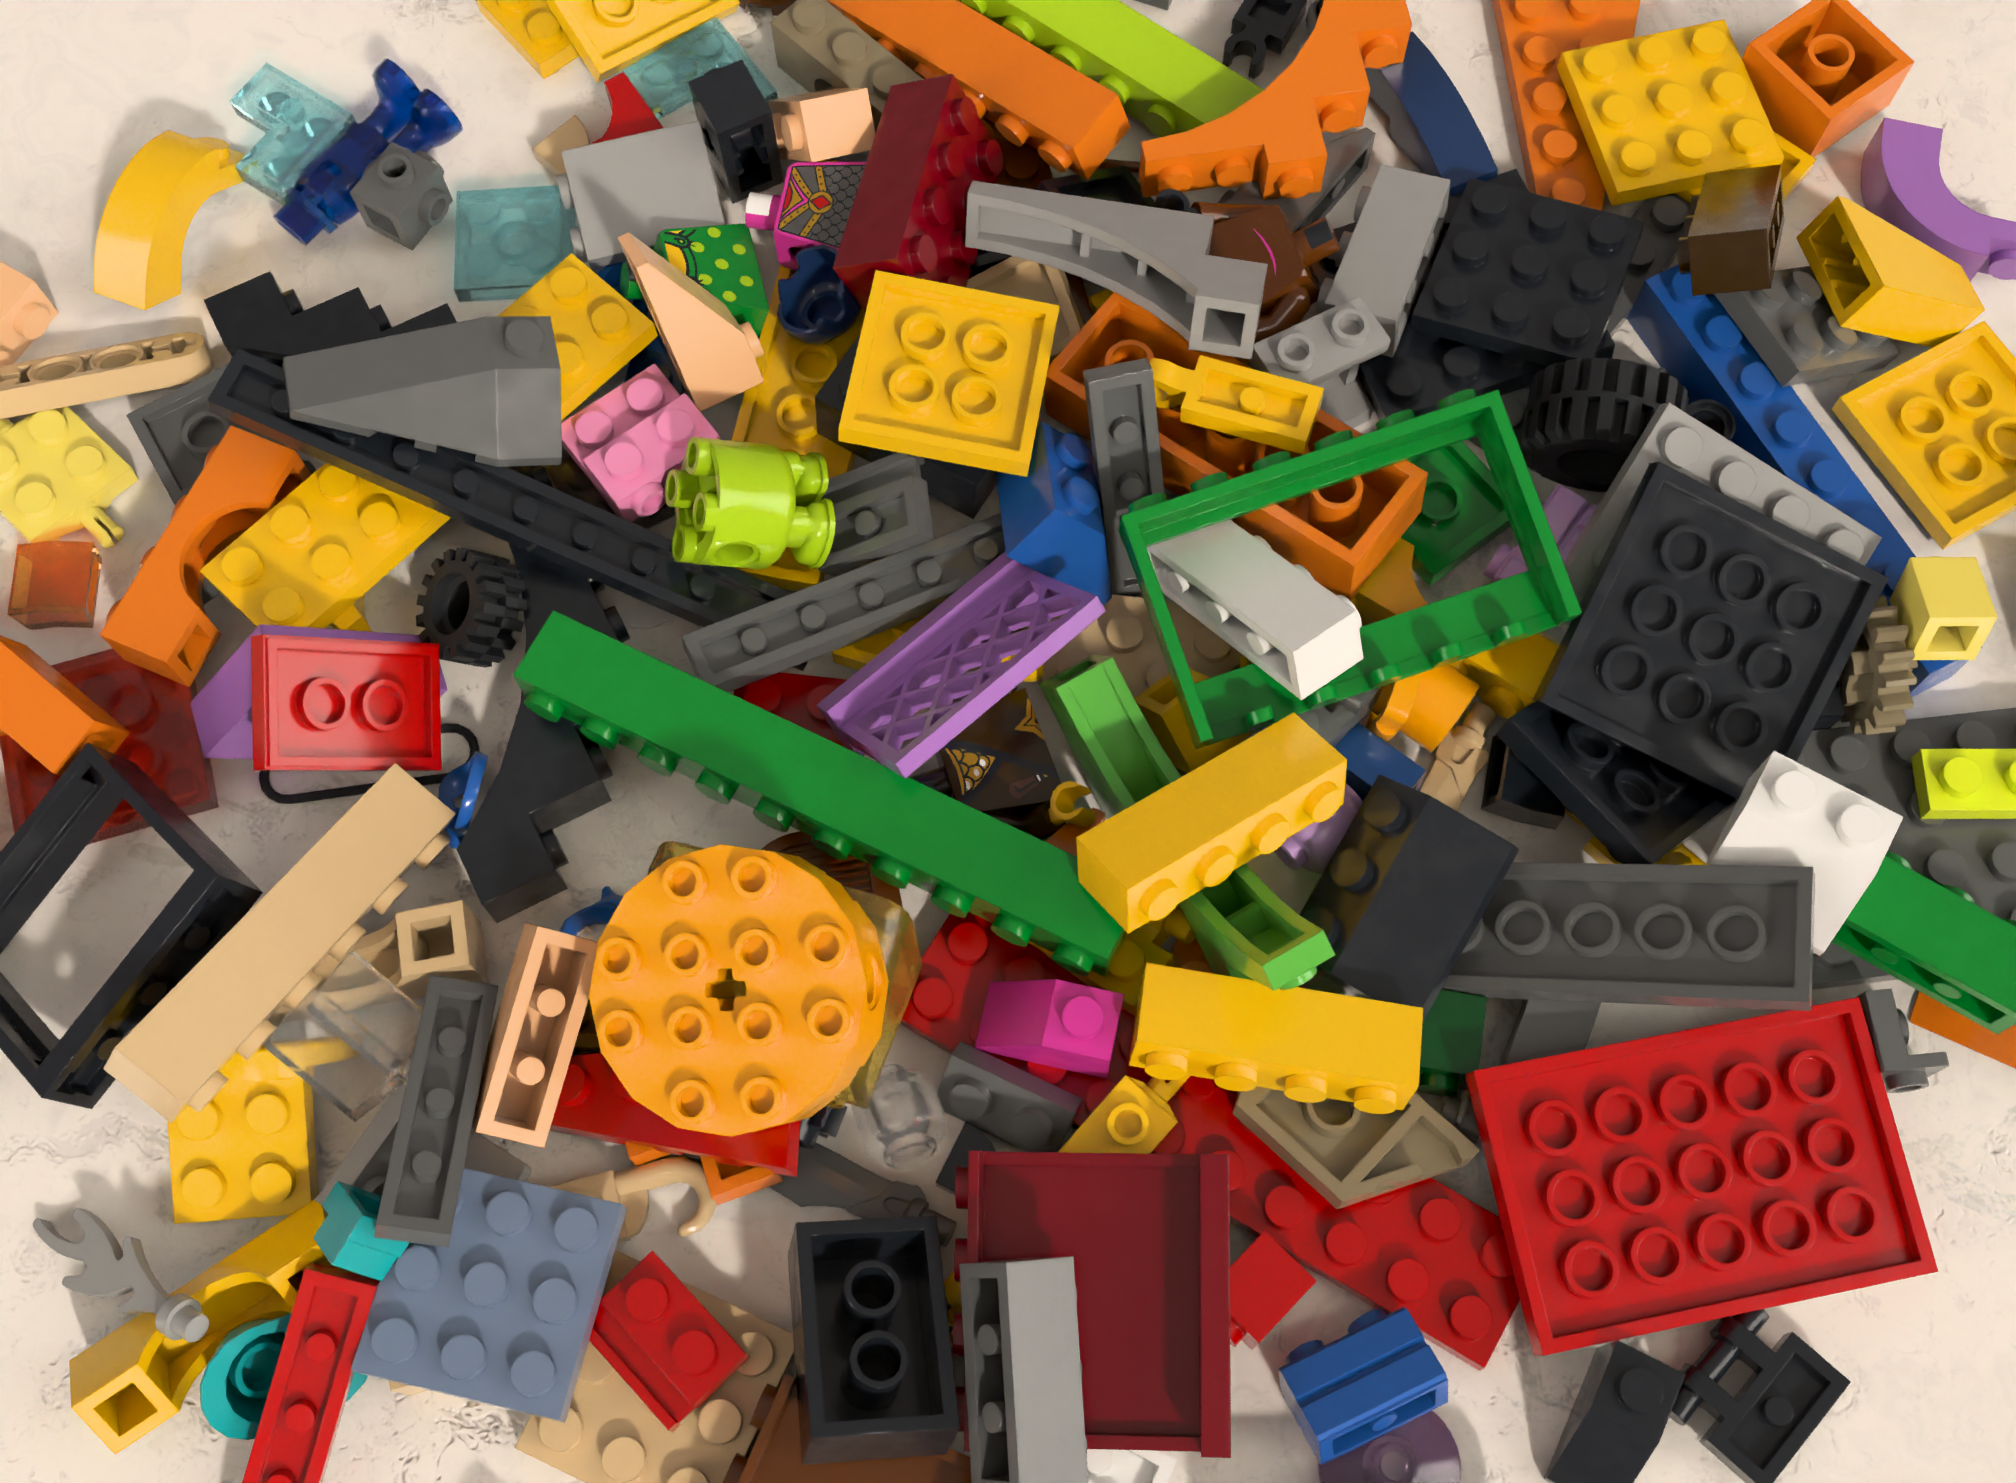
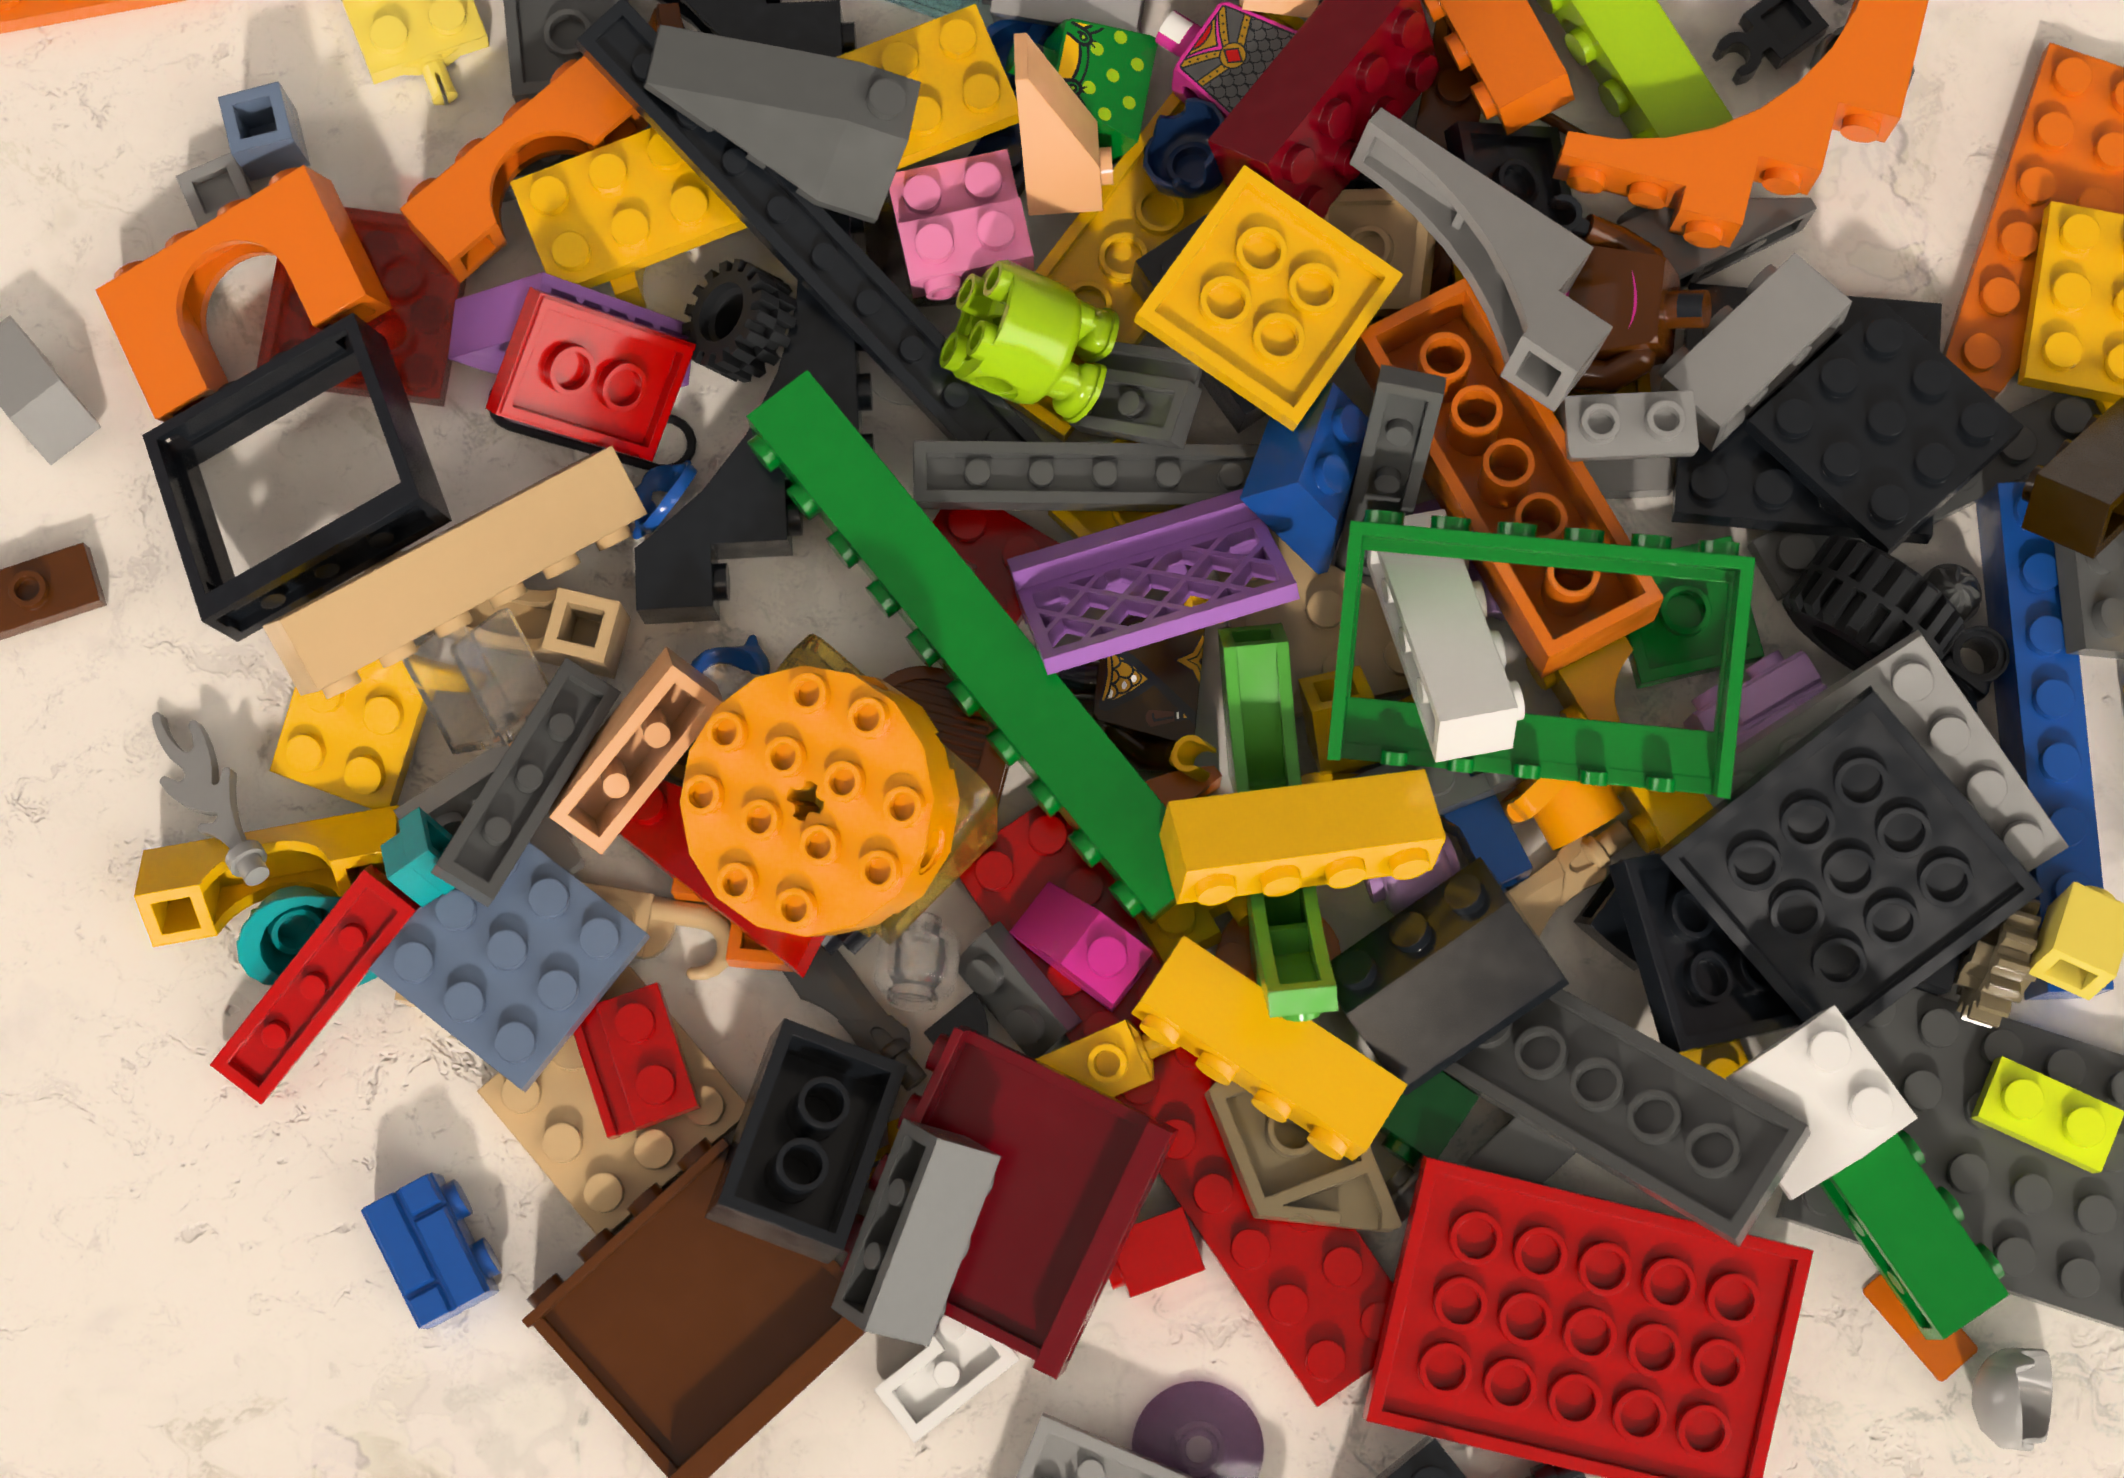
camera: 25 degrees right, 10 degrees up
clear orange piece [7,541,102,630] -> none
yellow plate [1149,355,1324,455] -> none
blue brick [1278,1307,1448,1465] -> none
dark blue slope [1365,31,1498,196] -> none
dark grey bracket [1857,988,1950,1093] -> none

